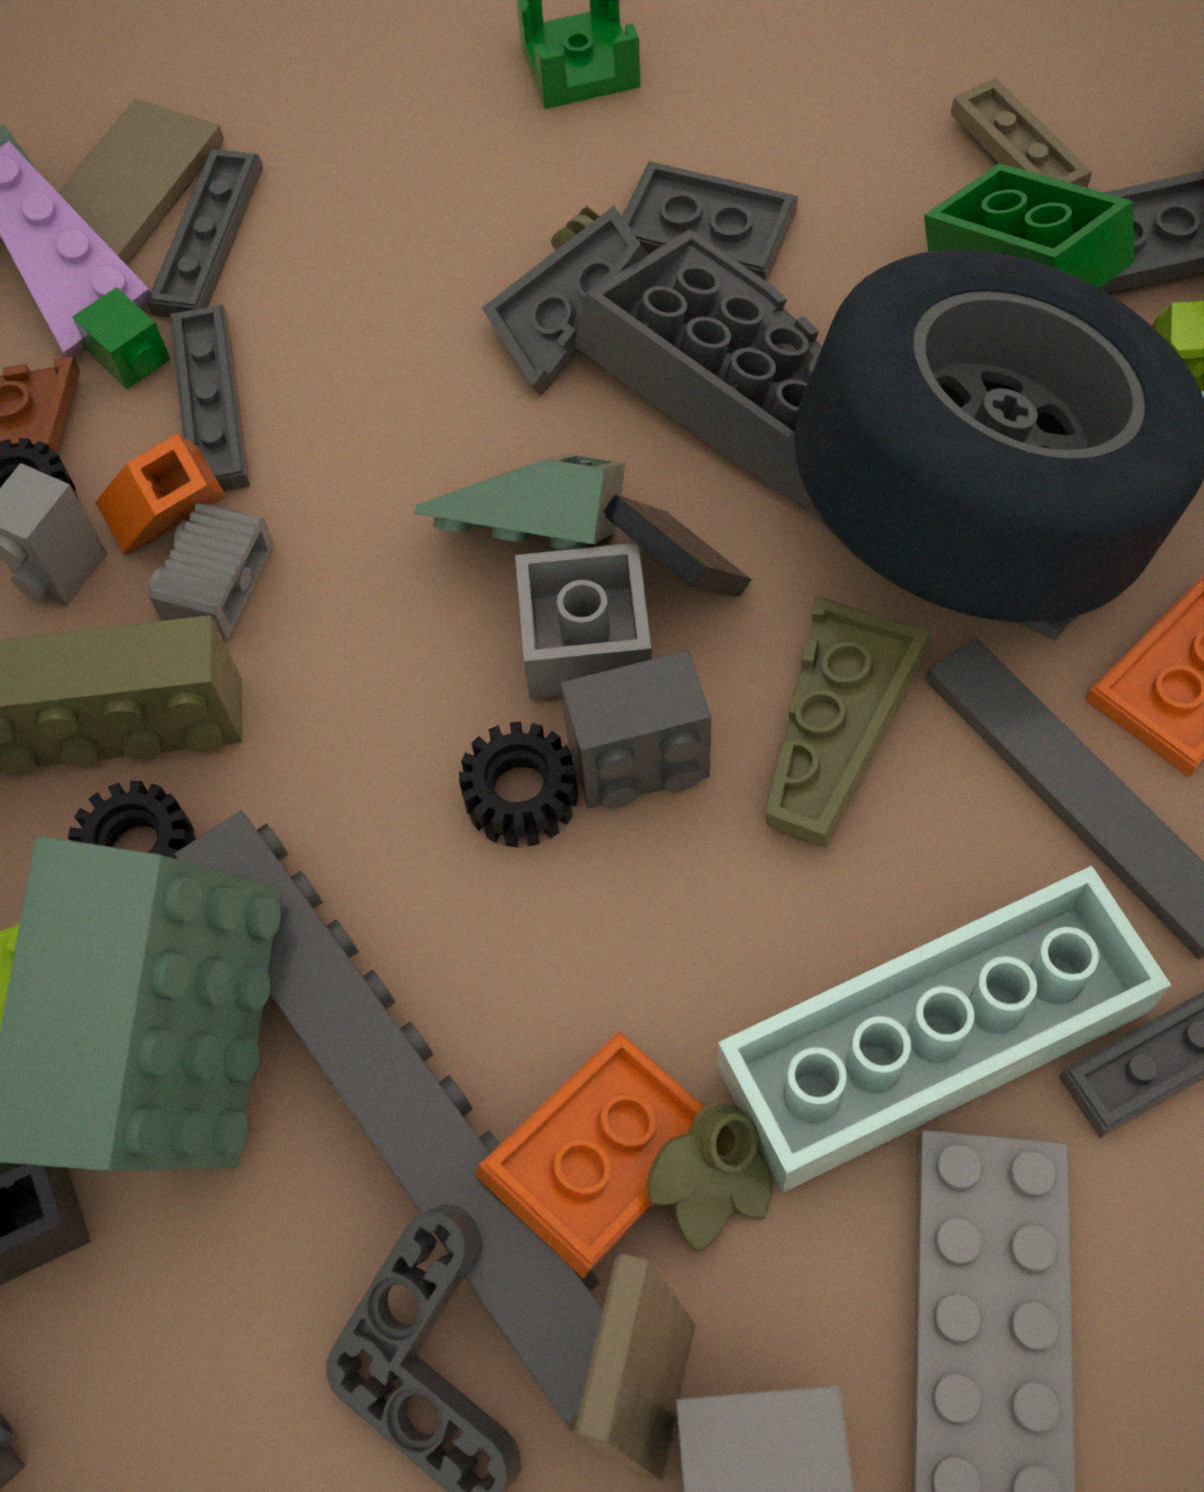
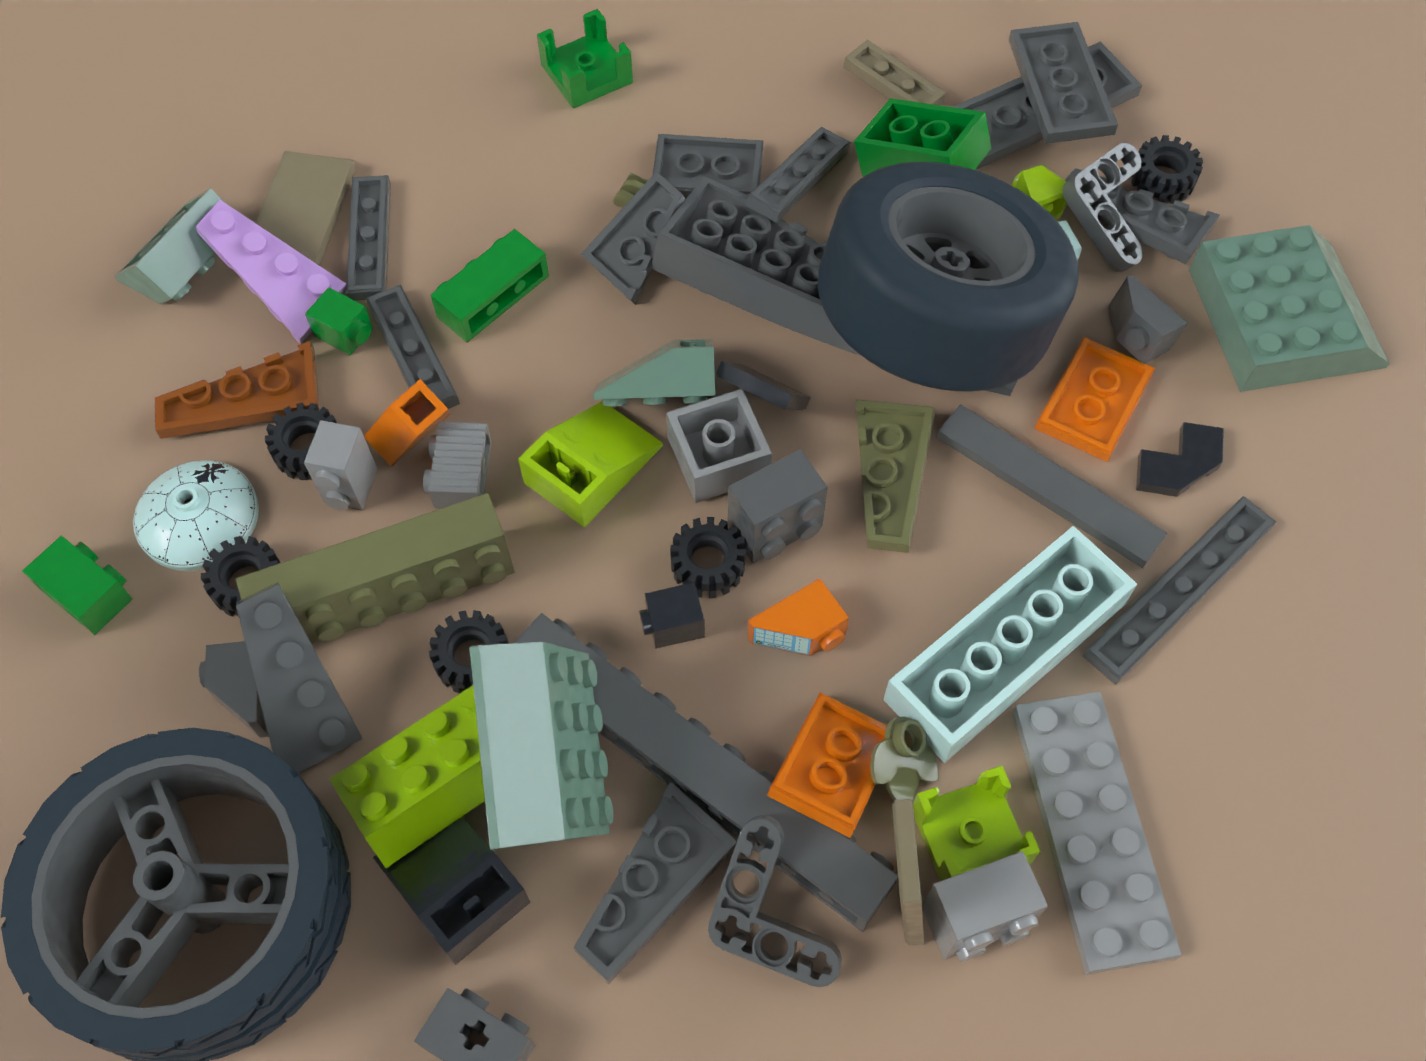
camera: 20 degrees left, 0 degrees up
none -> green brick [430,228,549,343]
none -> lime slope [518,401,663,528]
none -> dark grey wing [574,781,737,984]
none -> black brick [639,582,705,649]
none -> dark grey tile [746,127,851,223]
none -> orange slope [747,578,849,656]
none -> lime panel [913,765,1040,881]

